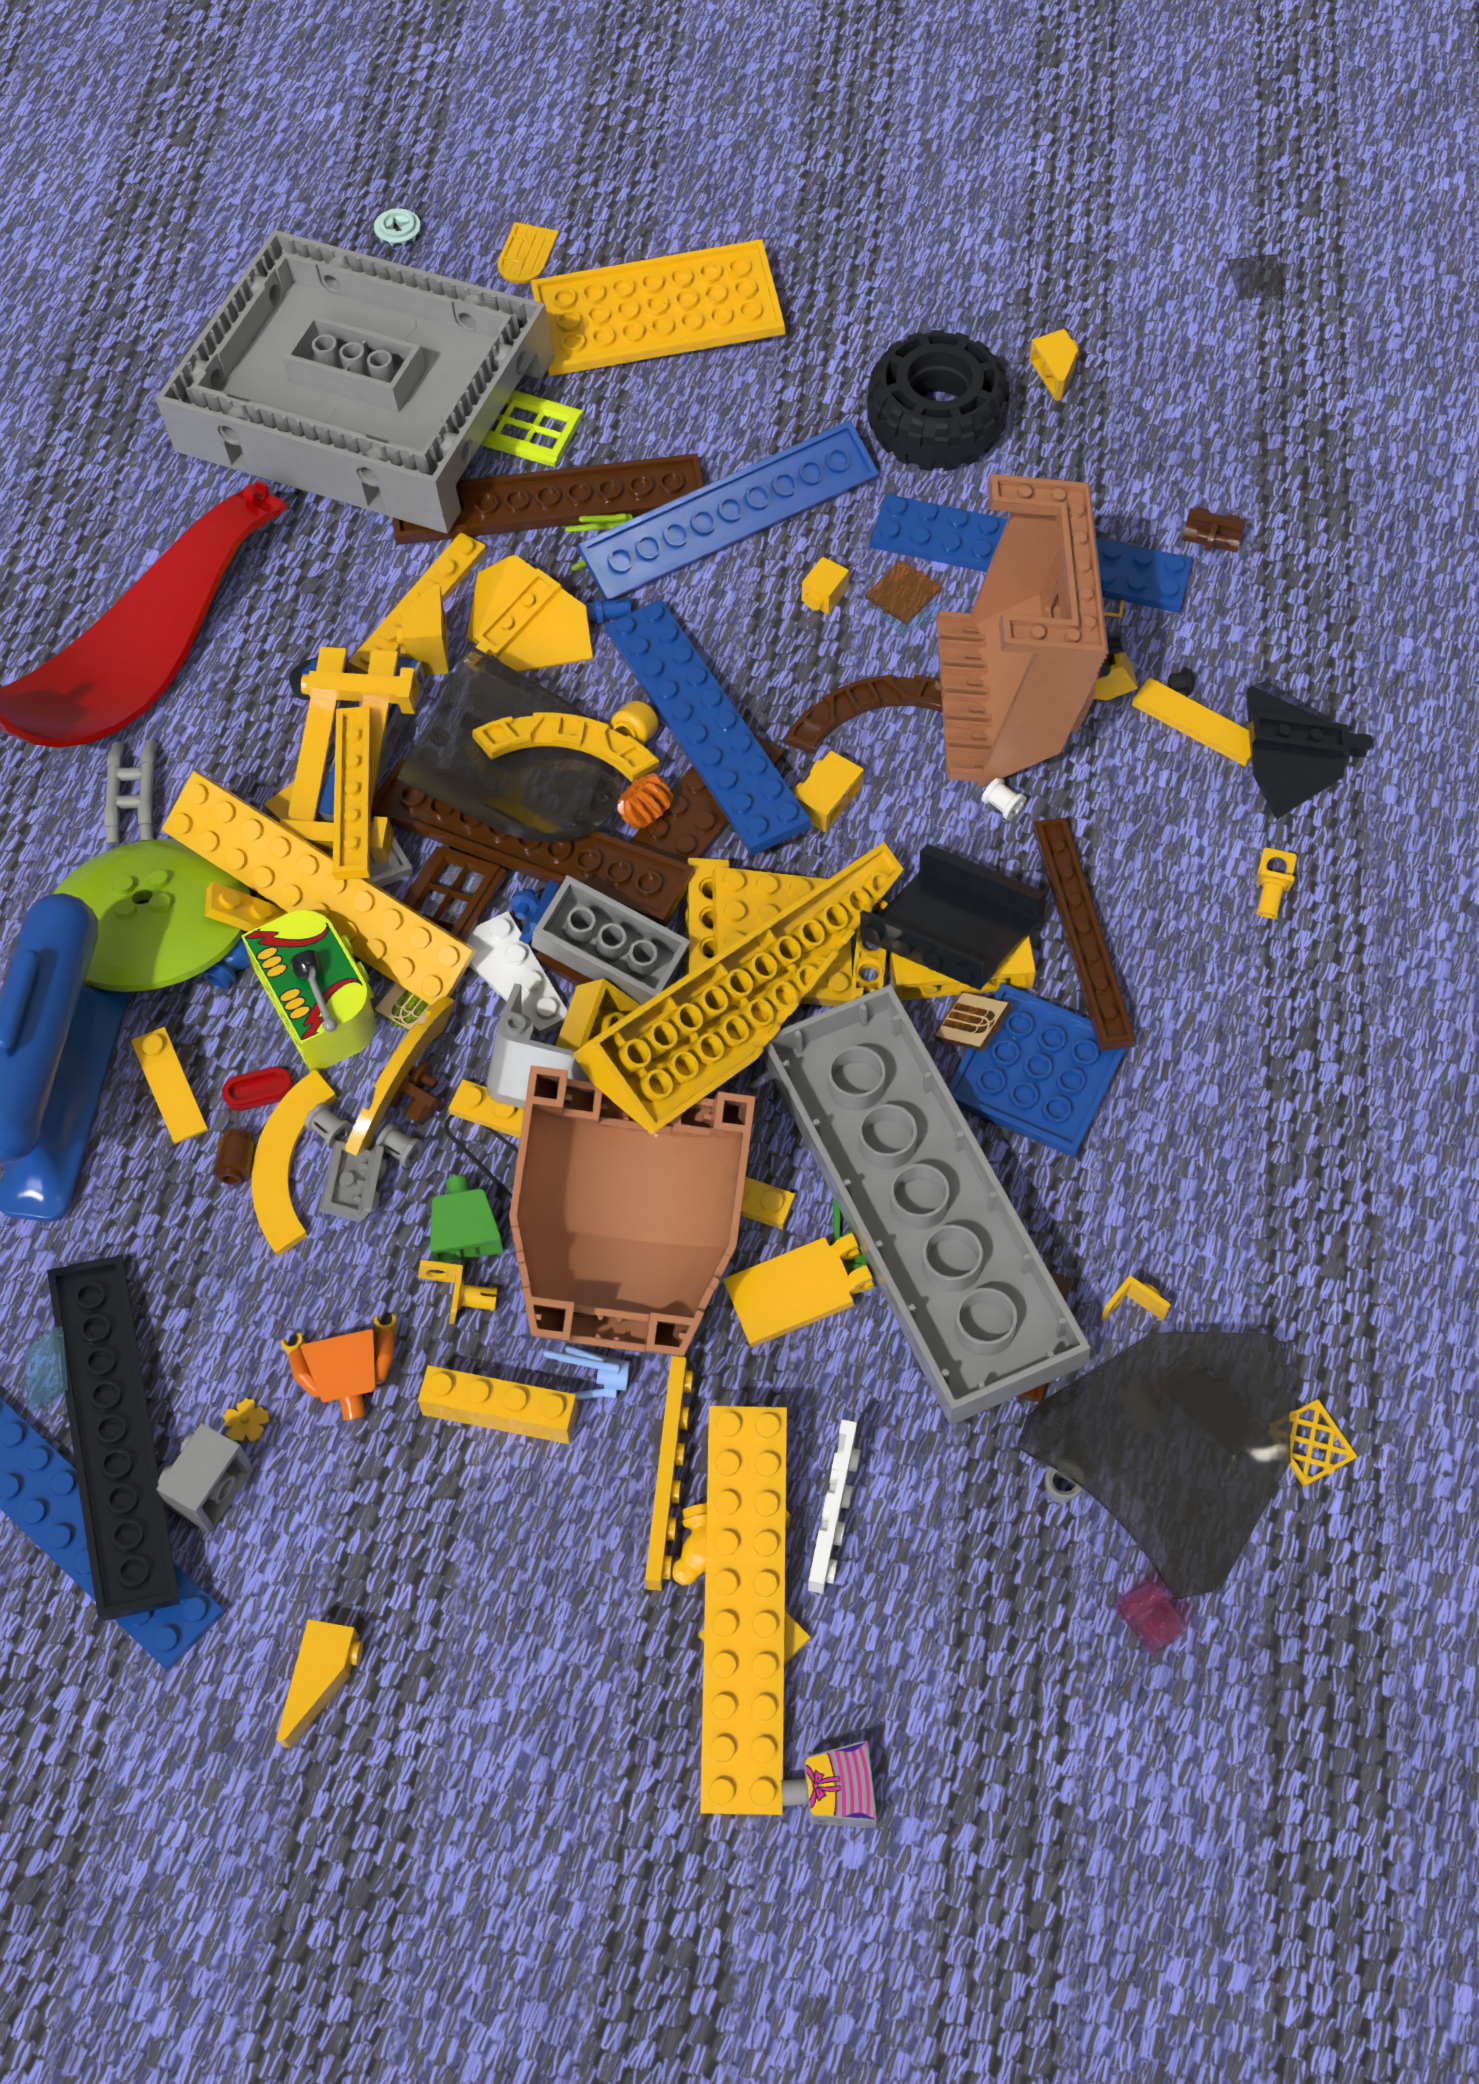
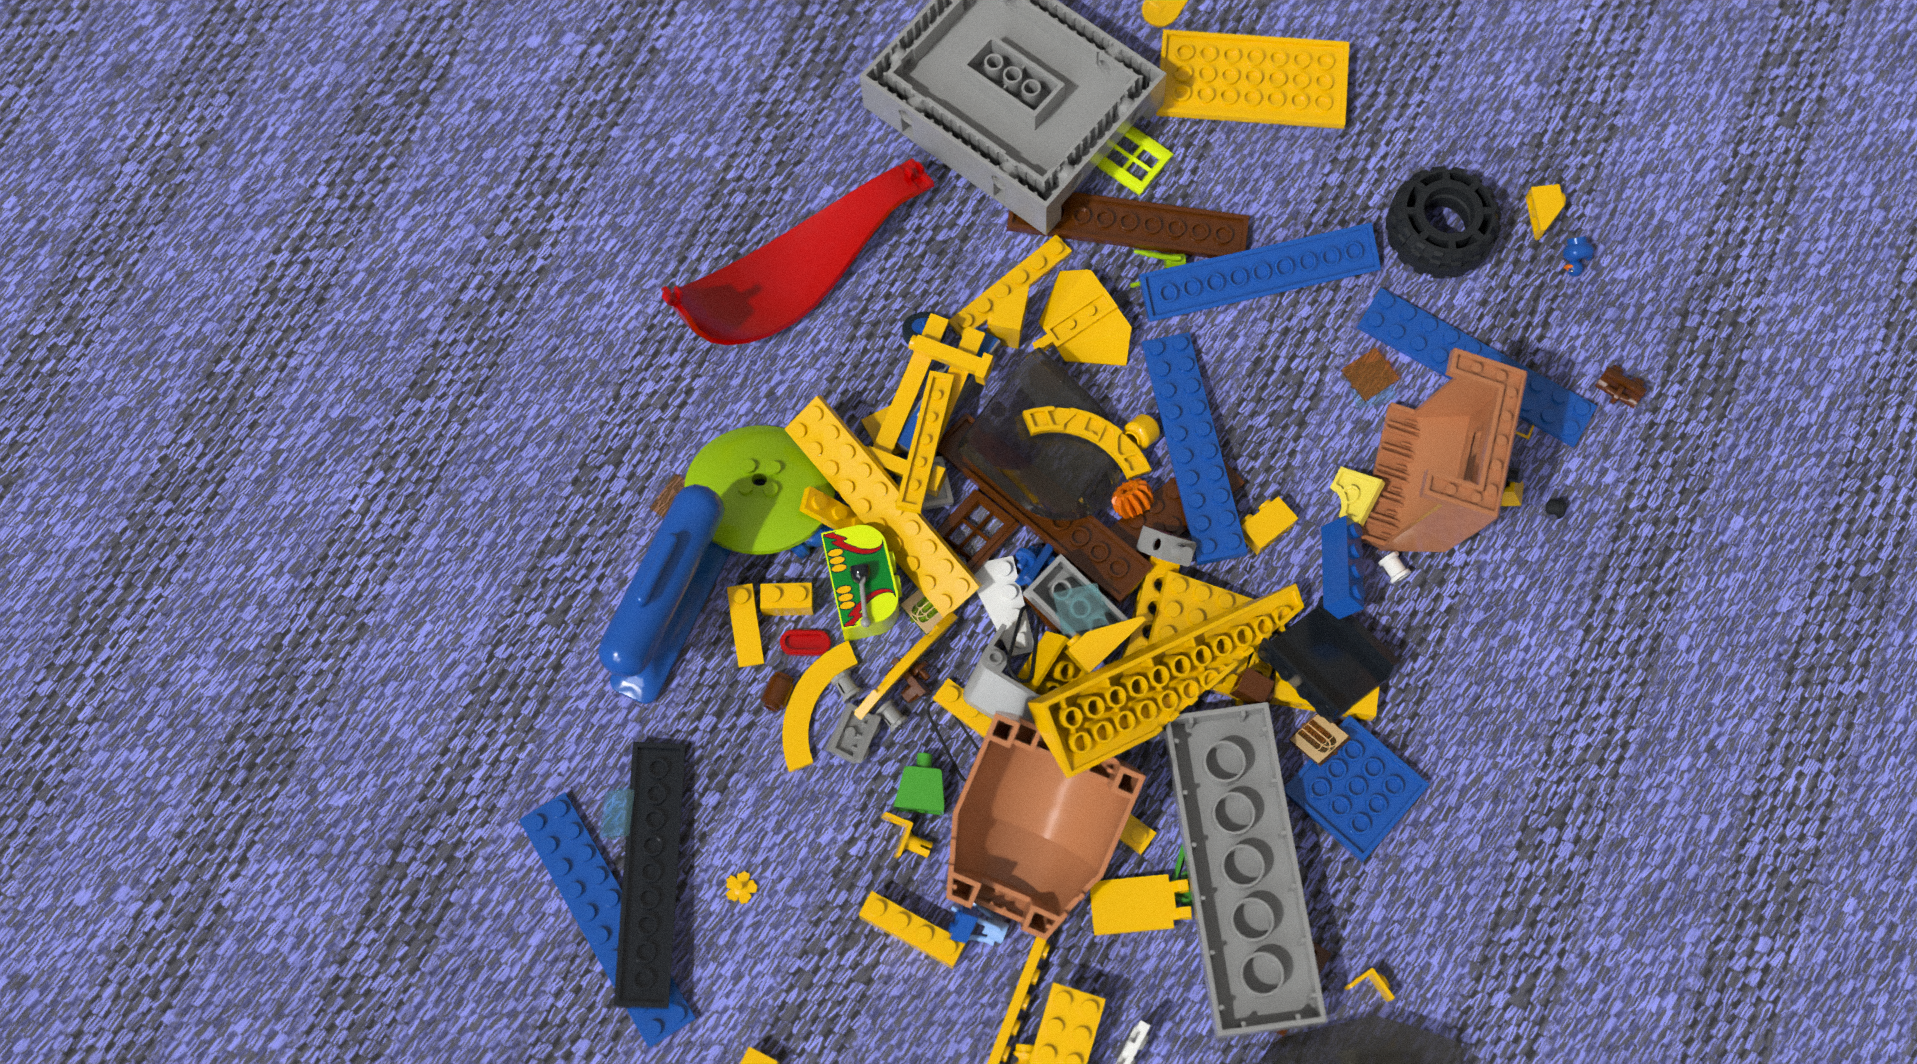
camera: 15 degrees right, 10 degrees up
light grey piece [104,739,158,844] -> none
light grey brick [156,1423,254,1534] -> none
orange torso [281,1314,397,1421] -> none
blue pin [584,597,631,625] -> none
reddish brown tile [784,675,942,754] -> none
yellow brick [801,556,850,614] -> none
reddish brown tile [1032,818,1136,1051] -> none
yellow tile [1132,677,1251,767] -> none
clear smoke piece [1227,254,1287,300] -> none
black panel [1246,681,1373,819] -> none
yellow bracket [1255,847,1297,919] -> none
none -> yellow brick [760,583,813,616]
none -> blue piece [948,905,978,944]
none -> black piece [1007,605,1040,683]
none -> clear light blue piece [1053,583,1107,635]
none -> yellow slope [1064,616,1146,674]
none -> light grey torso [1136,525,1197,567]
none -> reddish brown brick [1230,667,1275,705]
none -> blue brick [1321,515,1365,620]
none -> light yellow tile [1330,466,1385,527]
none -> blue animal [1563,236,1594,277]

